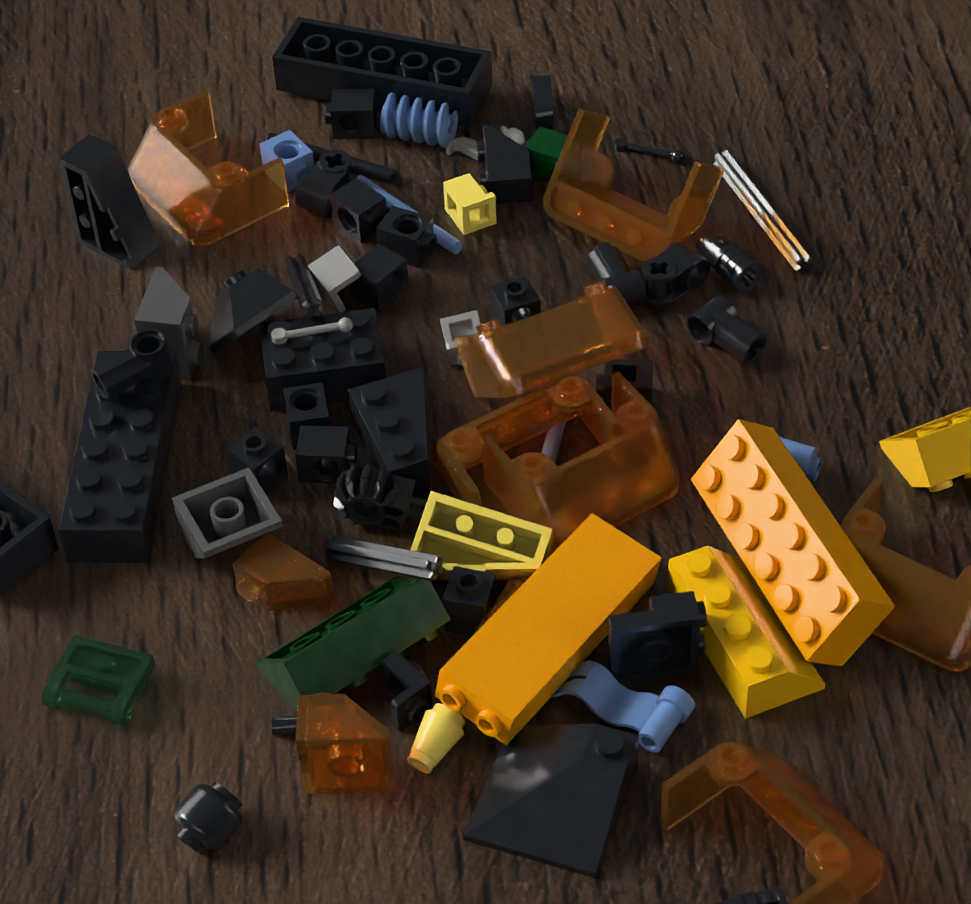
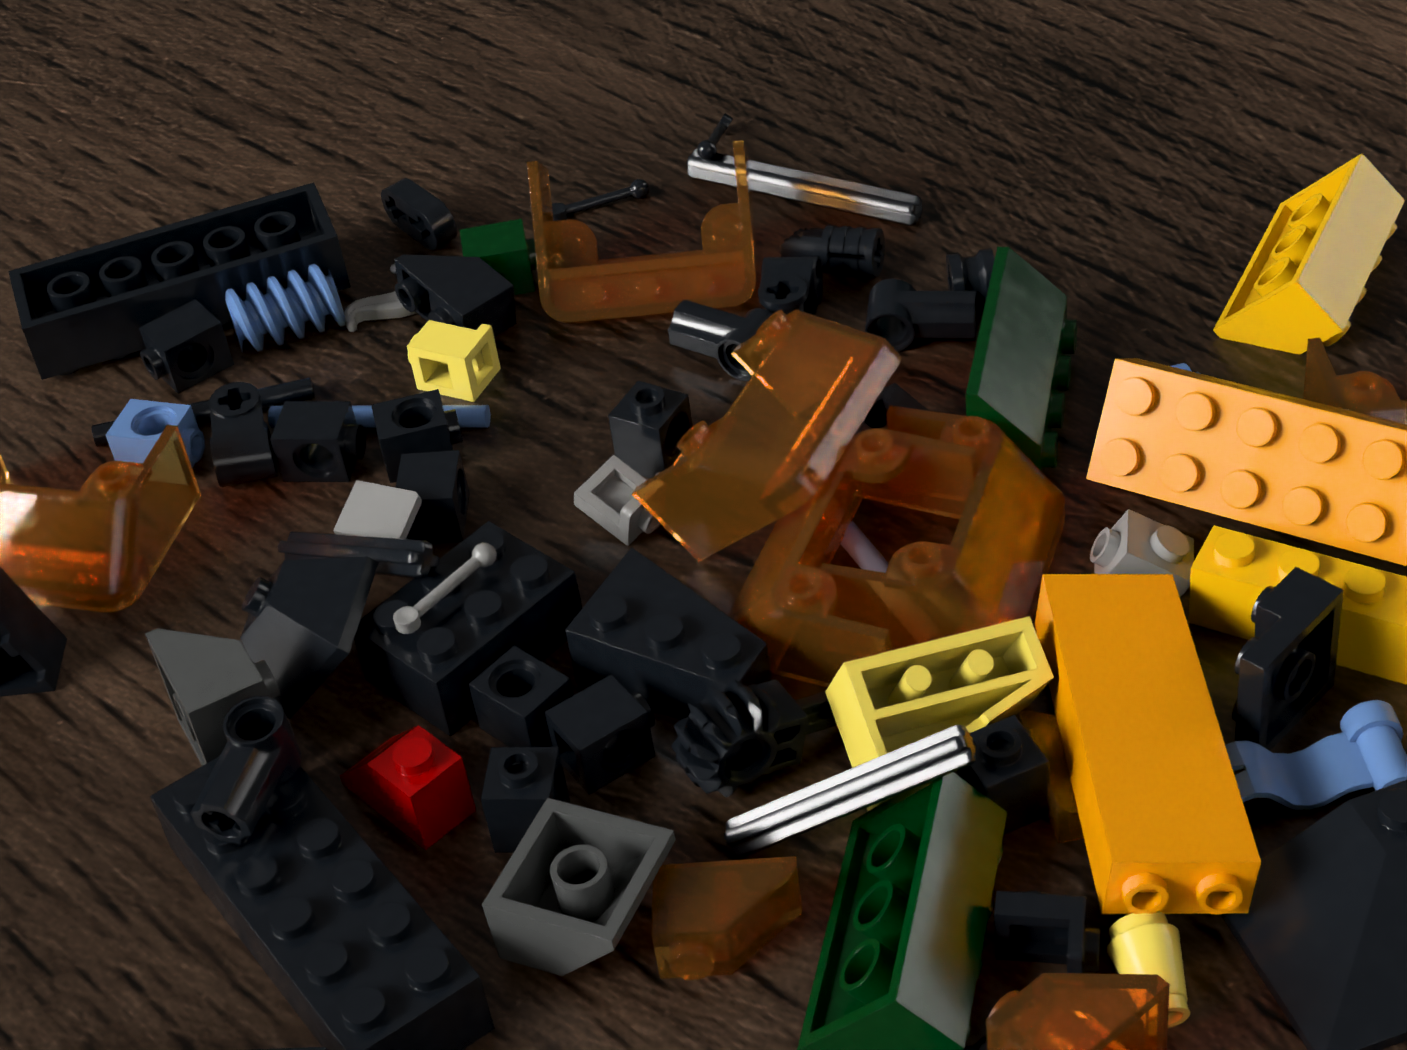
camera: 35 degrees left, 5 degrees down
none -> red slope [340,725,476,850]
none -> black hinge [697,113,733,160]
none -> black wheel [946,248,995,303]
none -> dark green slope [966,246,1077,492]
none -> light grey bracket [1090,509,1194,597]

